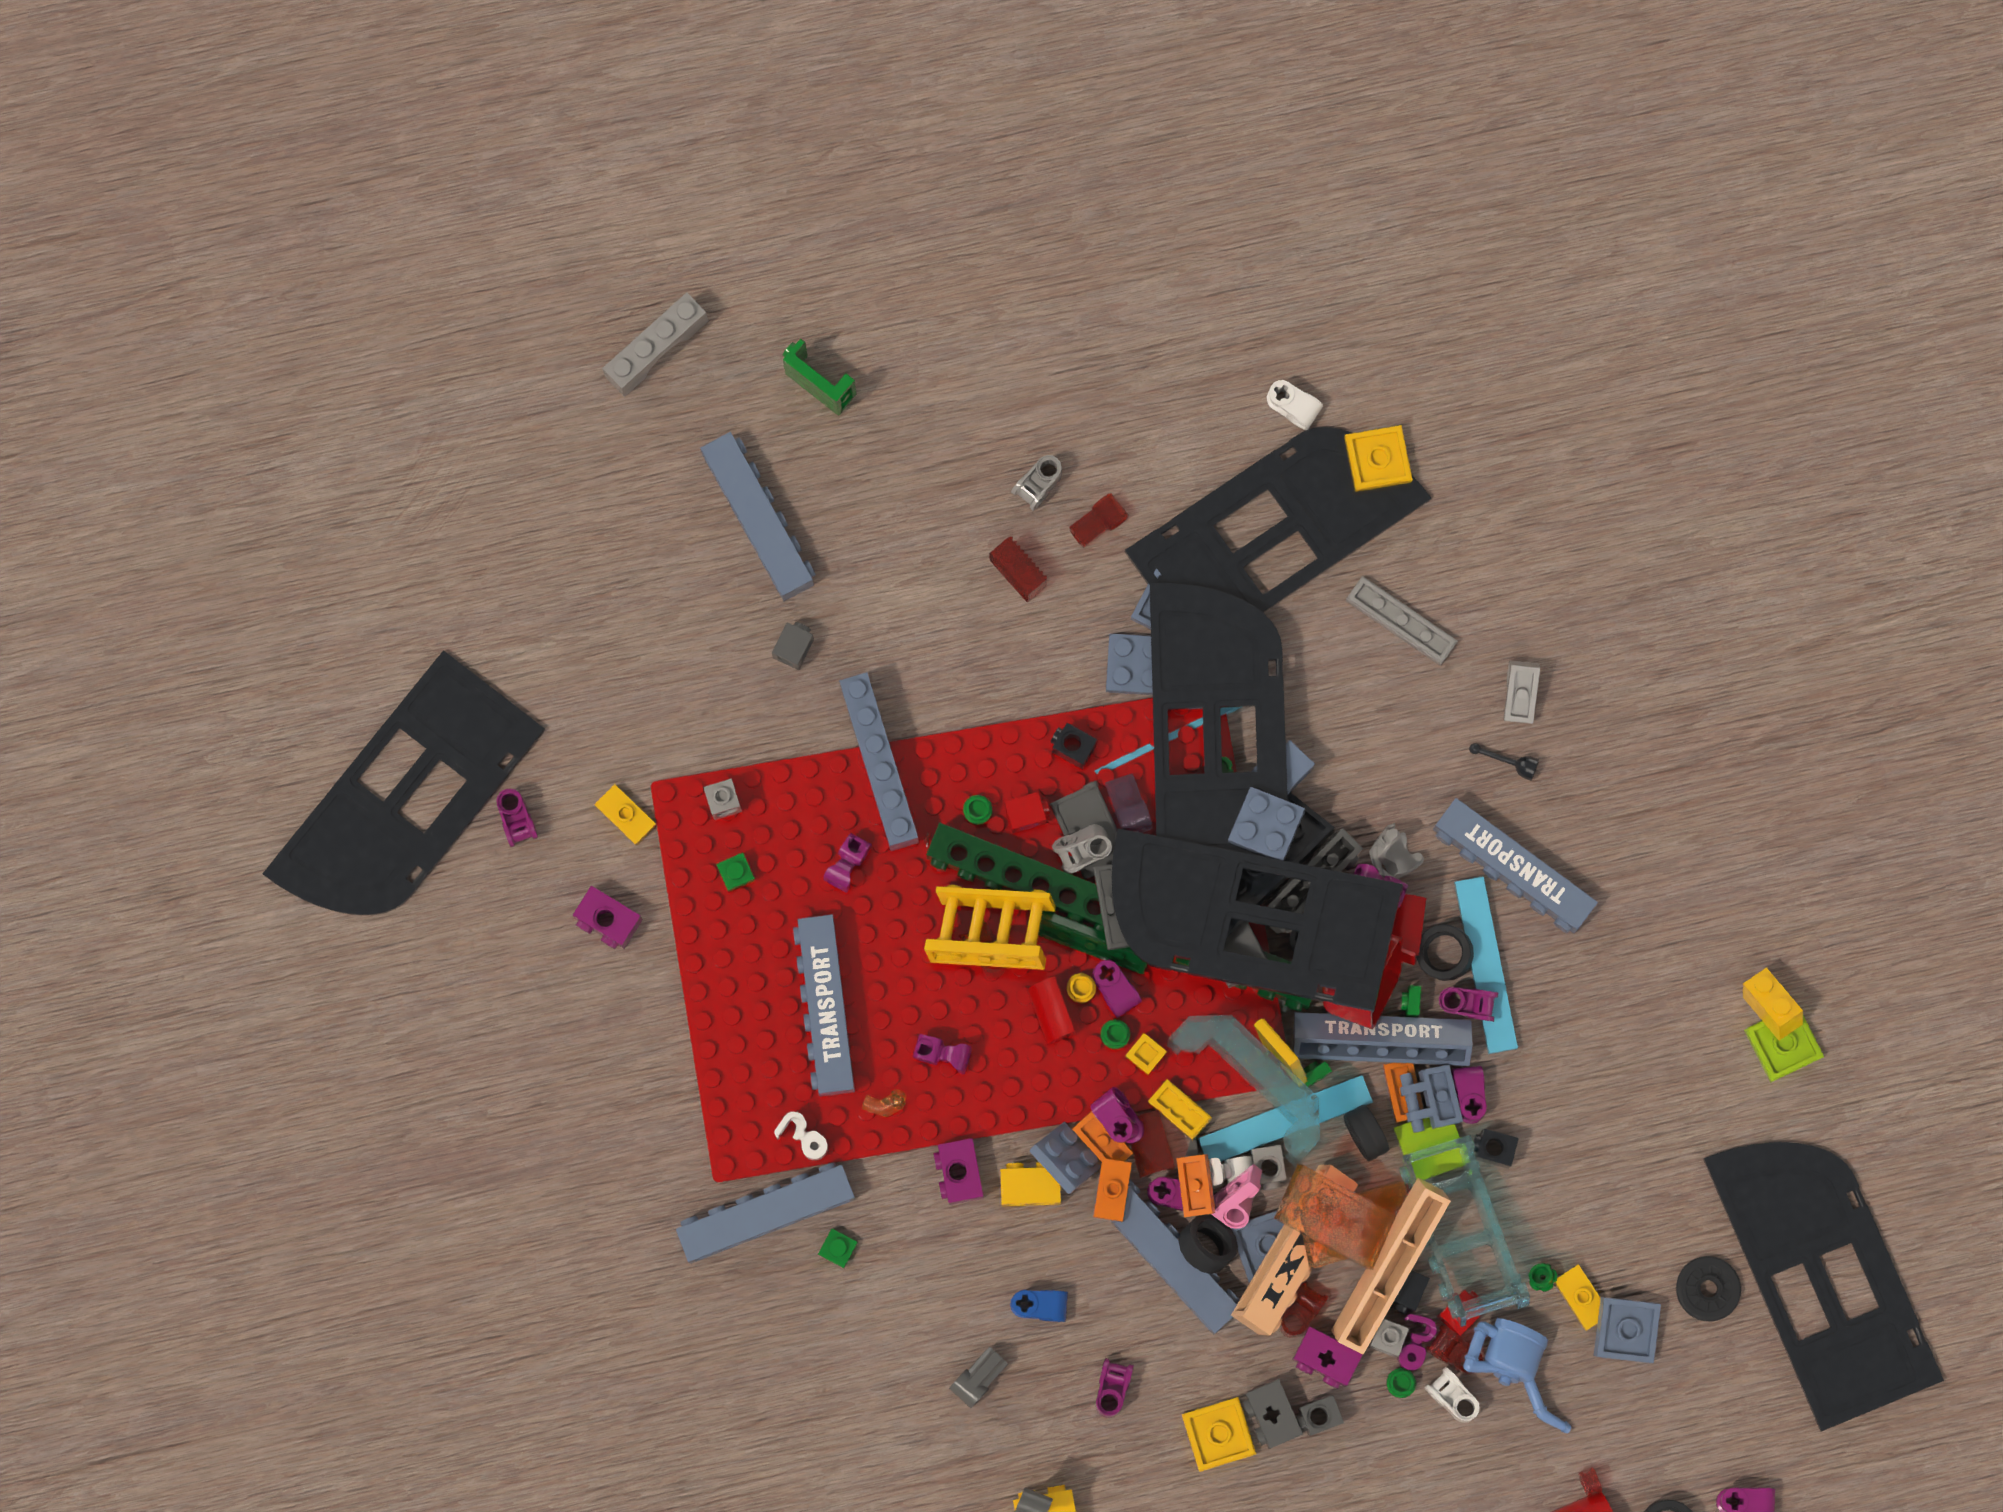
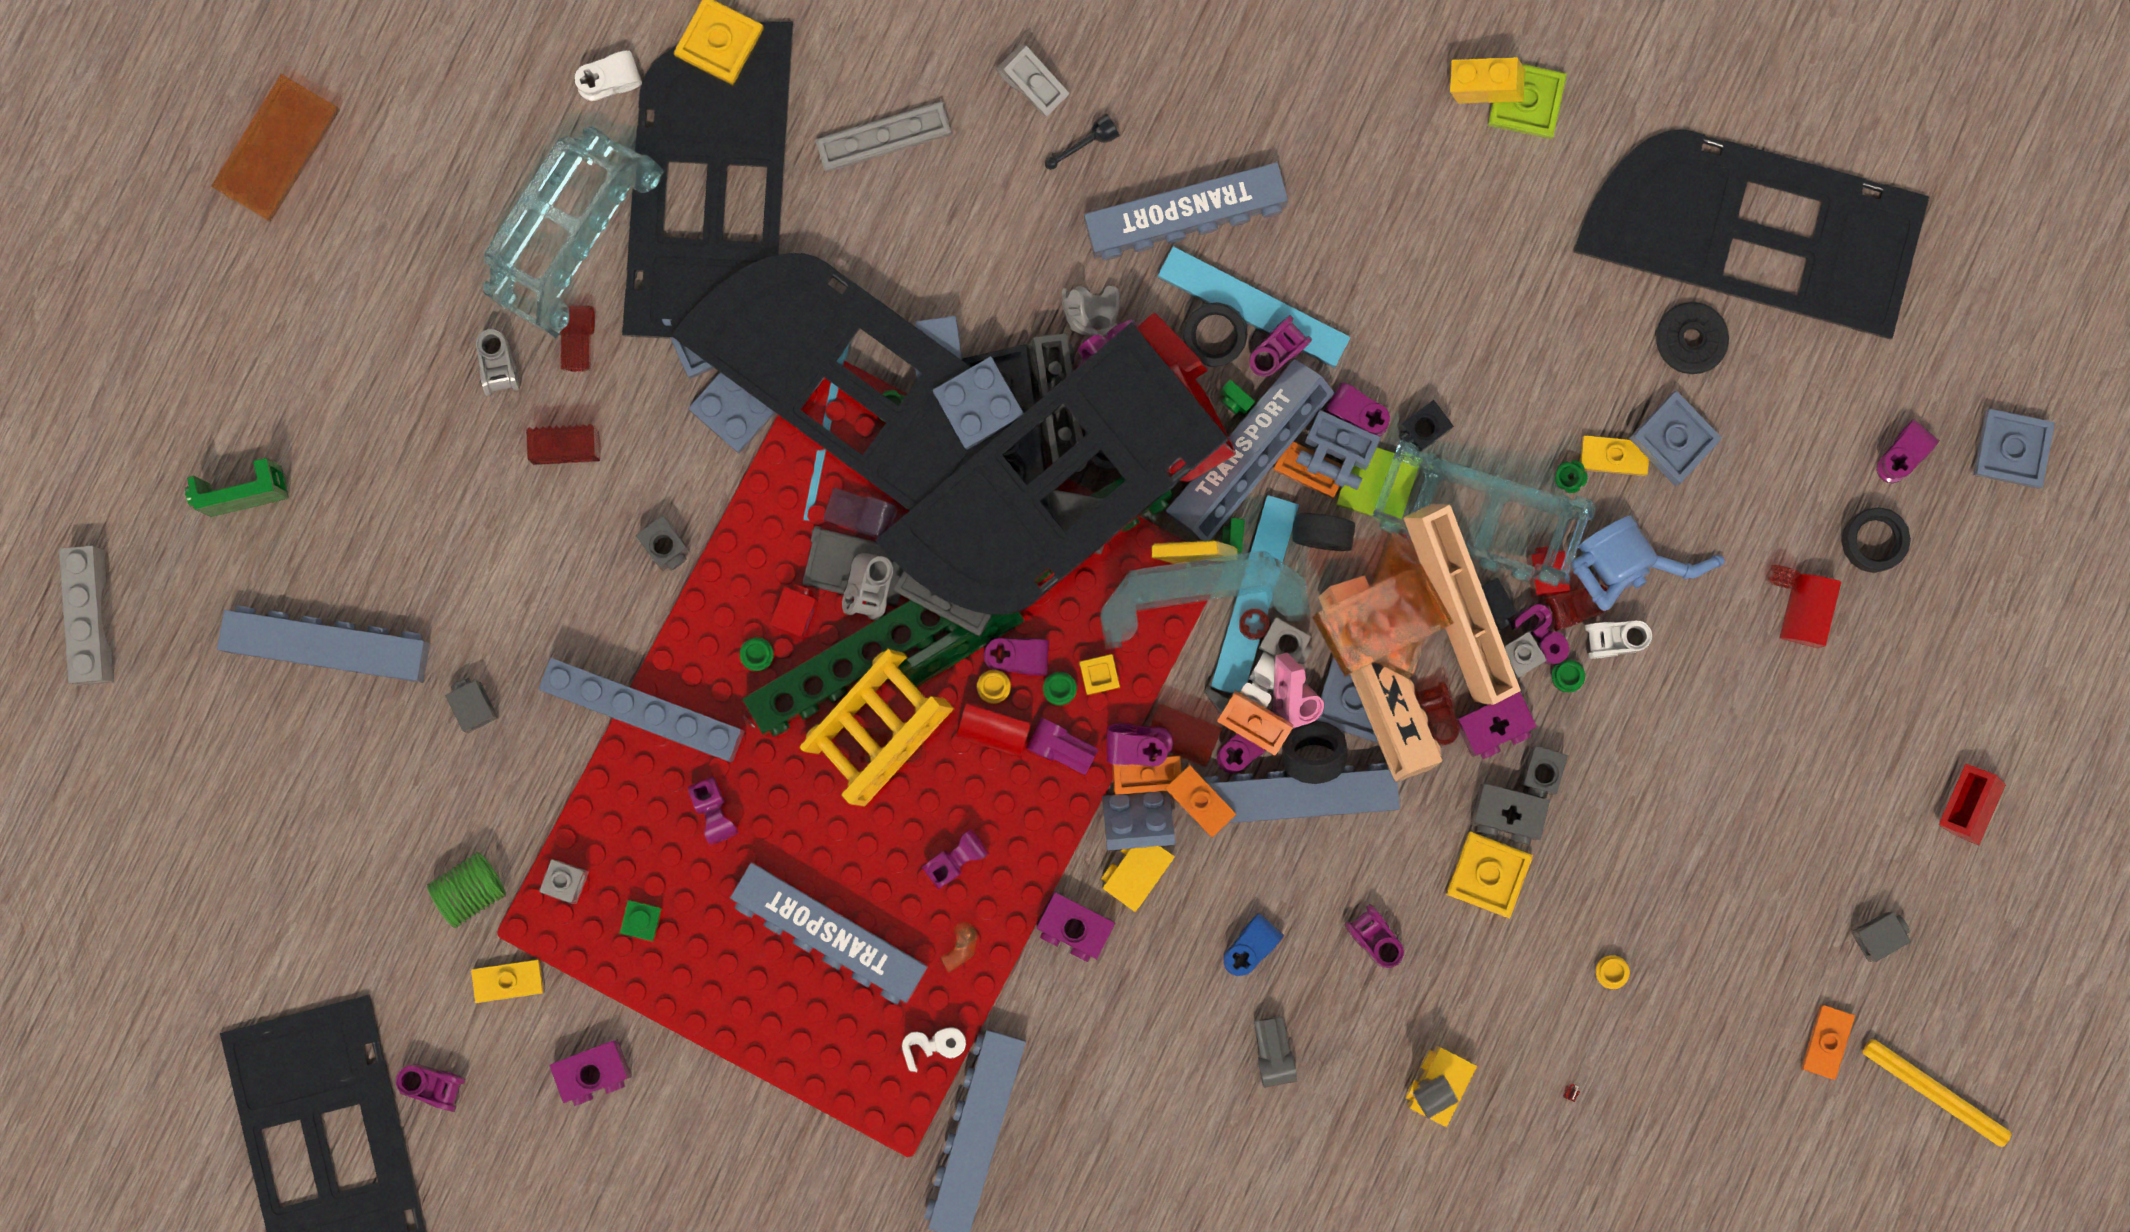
camera: 55 degrees left, 5 degrees up
green plate [818,1229,858,1269] -> none
black brick [1050,723,1097,769] -> none
yellow plate [1148,1079,1212,1141] -> none
none -> clear orange plate [211,74,340,222]
none -> bright green piece [427,852,506,928]
none -> clear light blue windscreen [483,125,664,338]
none -> dark grey brick [635,515,690,571]
none -> magenta piece [1026,718,1099,775]
none -> clear red bush [1239,609,1270,640]

